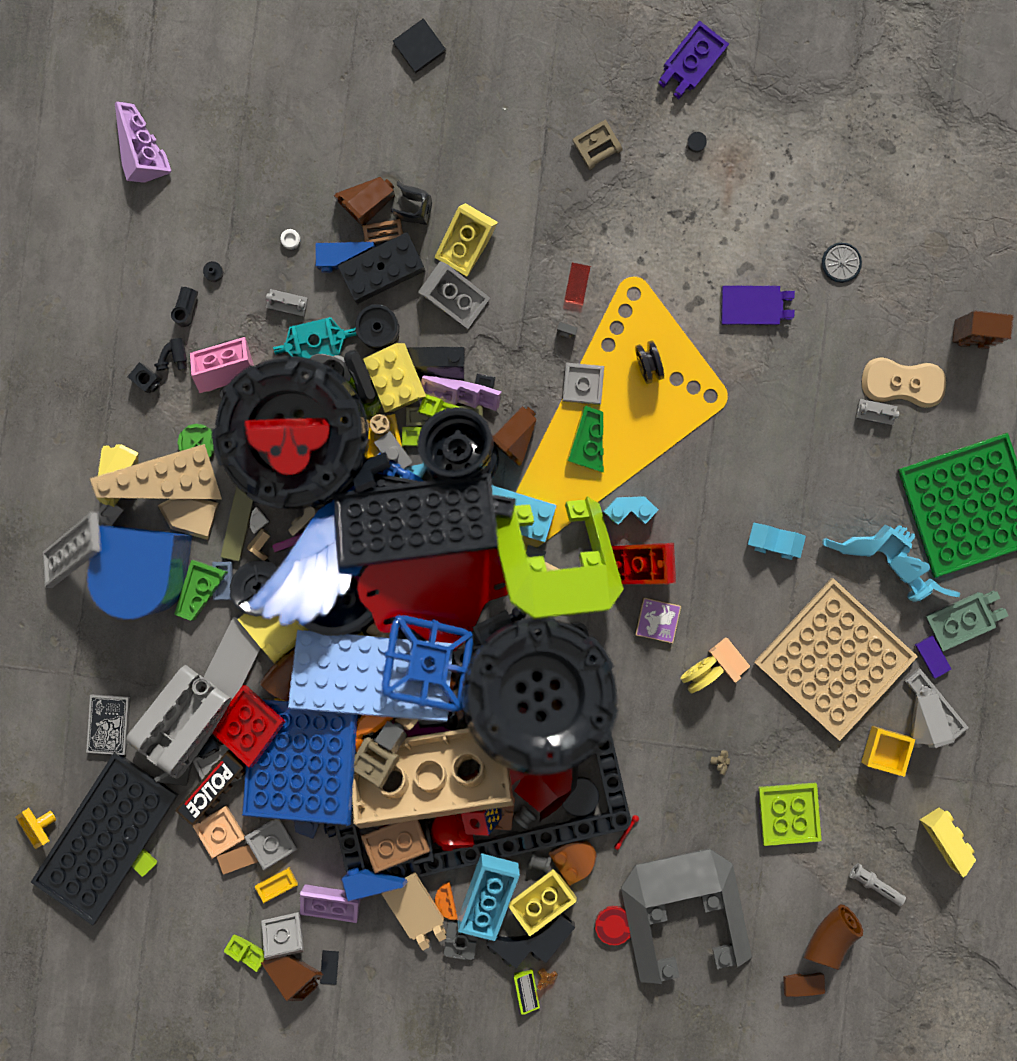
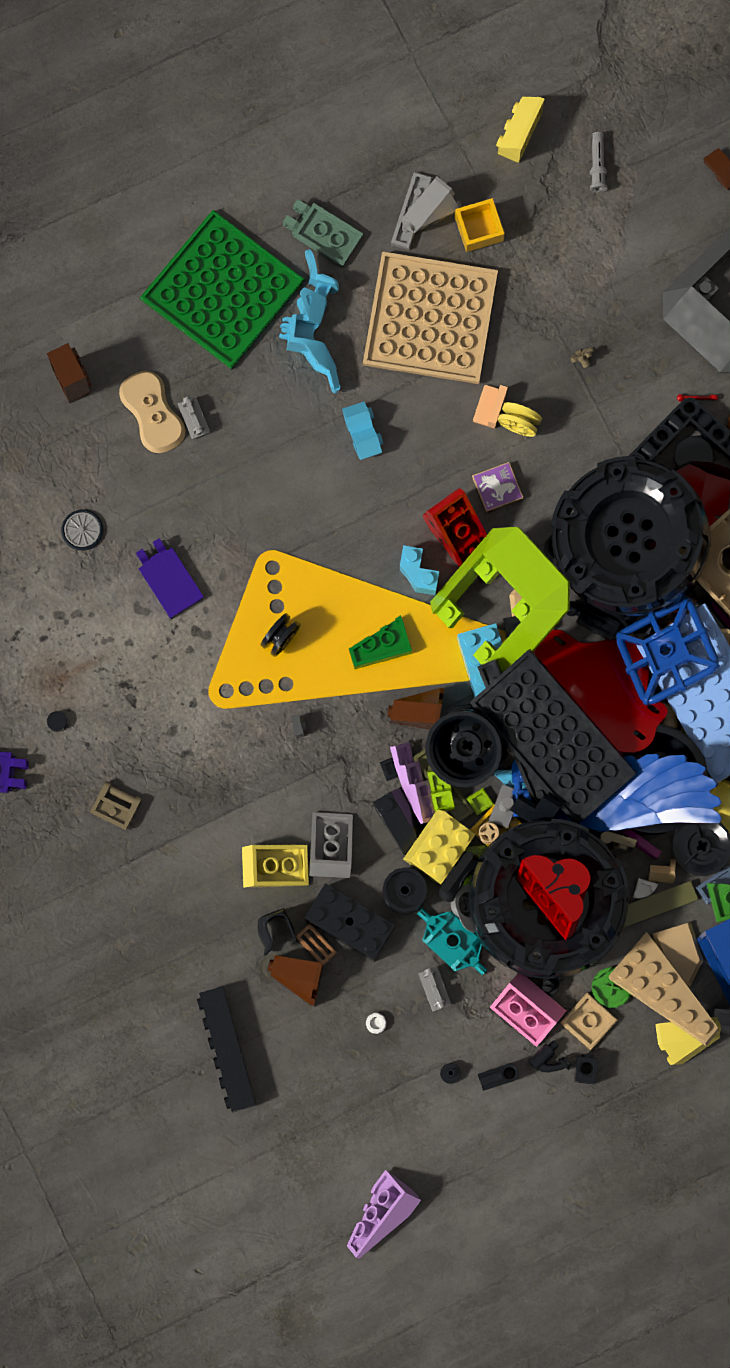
camera: 130 degrees left, 10 degrees down
blue slope [315,242,375,273] -> none
black tile [393,18,446,74] -> none
light grey tile [563,363,604,405] -> none
clear red tile [564,263,591,305] -> none
lime plate [758,782,822,846] -> none
reddish brown brick [804,904,863,970] -> none
dark purple tile [915,636,952,679] -> none
none -> black brick [197,986,256,1113]
none -> tan tile [560,993,618,1050]

